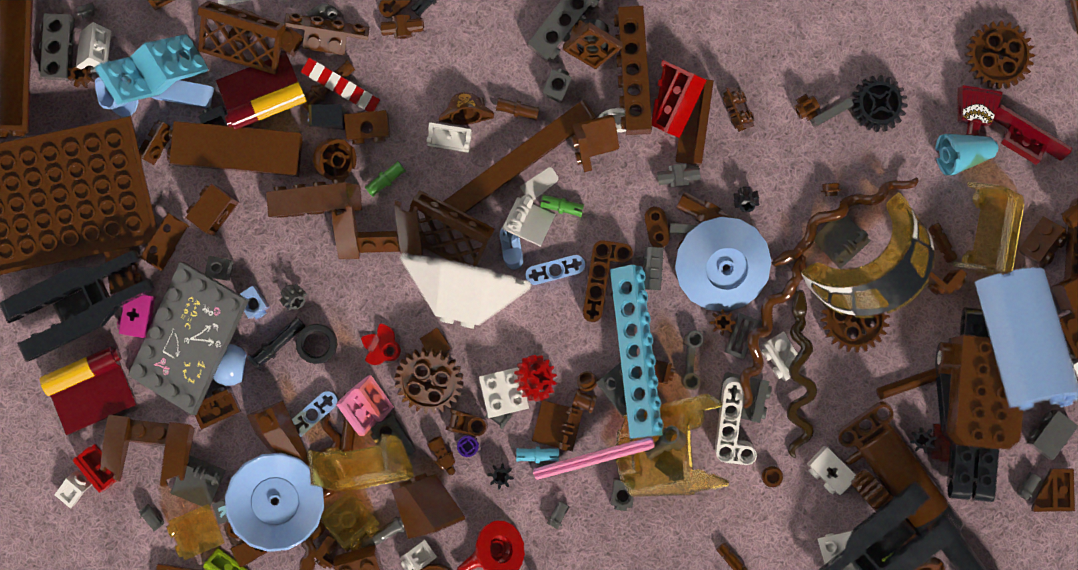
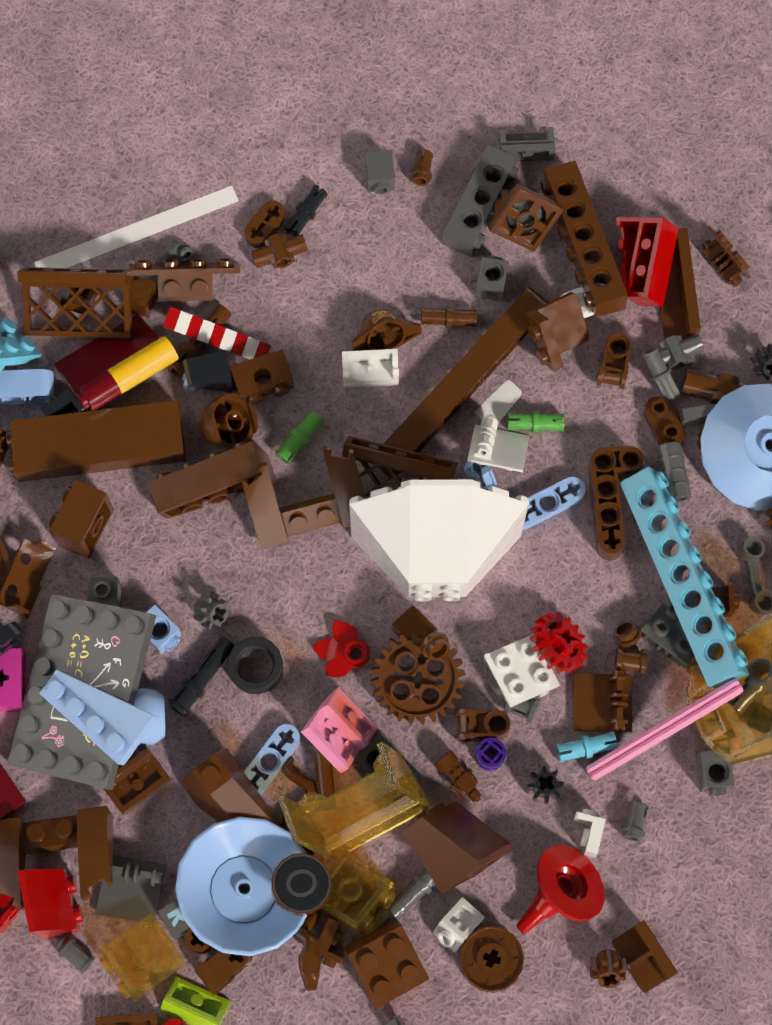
camera: 10 degrees left, 15 degrees down
none -> red slope [17,869,84,940]
none -> light blue wing [39,670,159,766]
none -> black tile [271,853,332,916]
none -> reddish brown plate [421,632,450,660]
none -> white bracket [573,809,606,858]
none -> reddish brown piece [596,333,631,390]
none -> dark grey axle [641,347,680,401]

